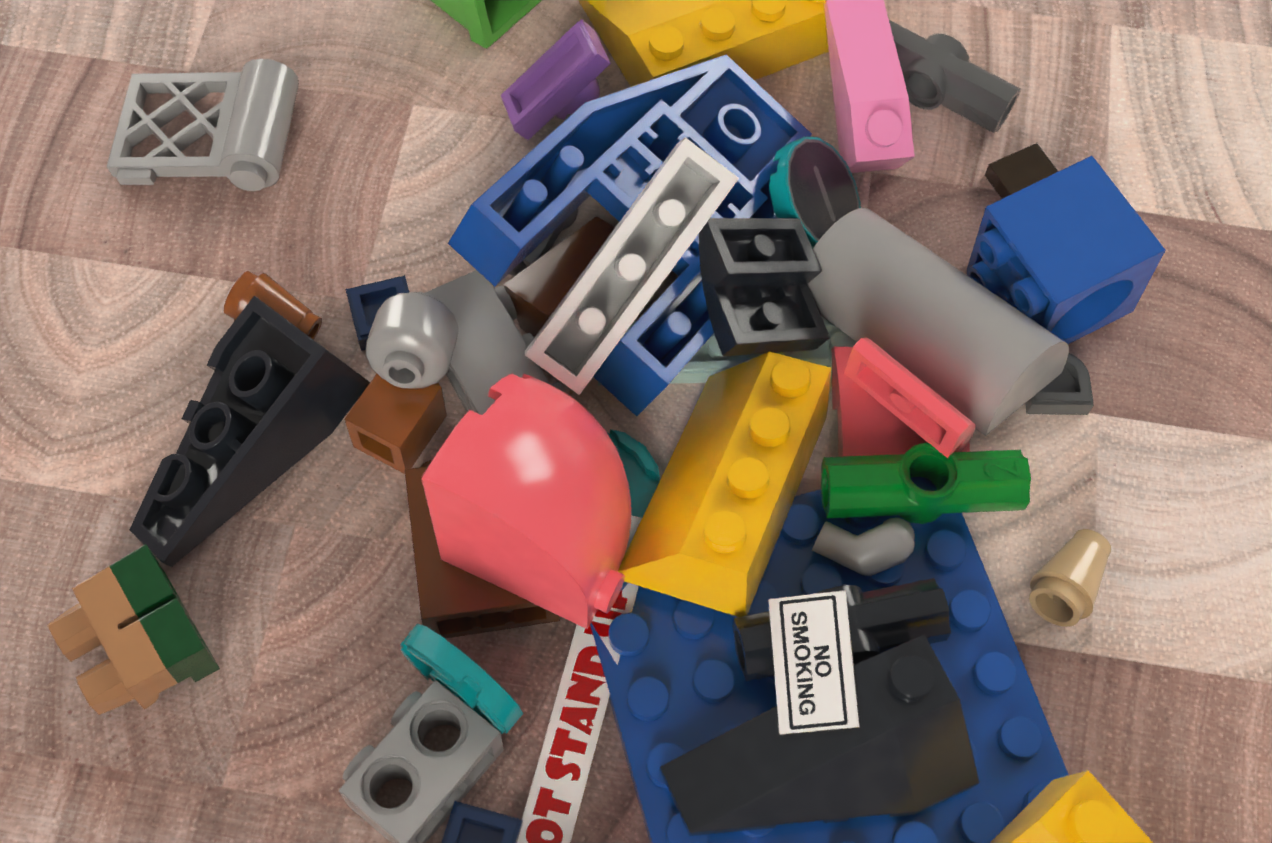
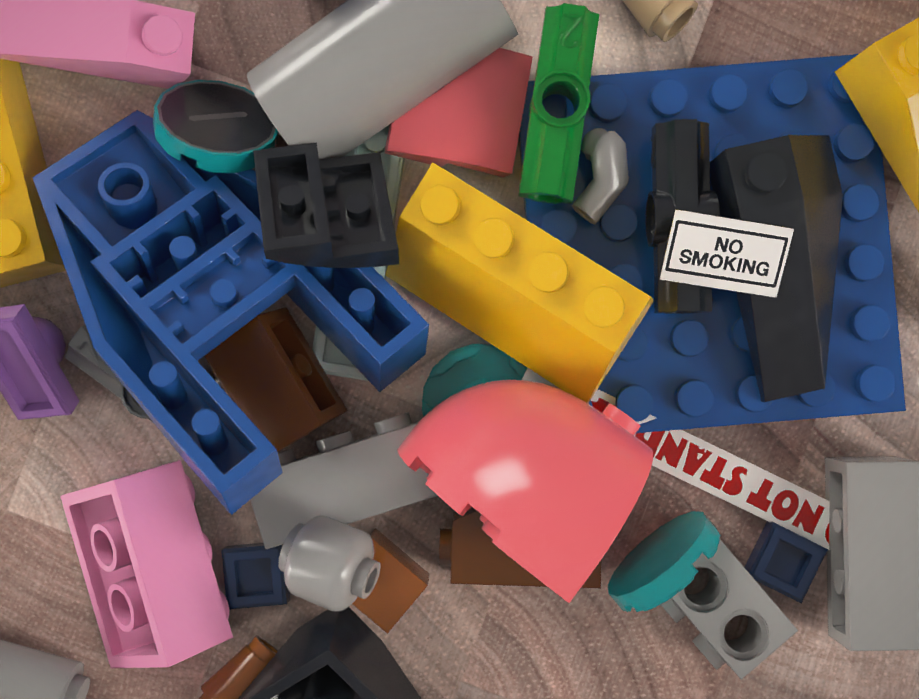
camera: 80 degrees left, 25 degrees up
white brick [525,137,739,395] -> none
coral slope [844,338,976,458] -> none
none -> bright pink slope [60,460,233,668]

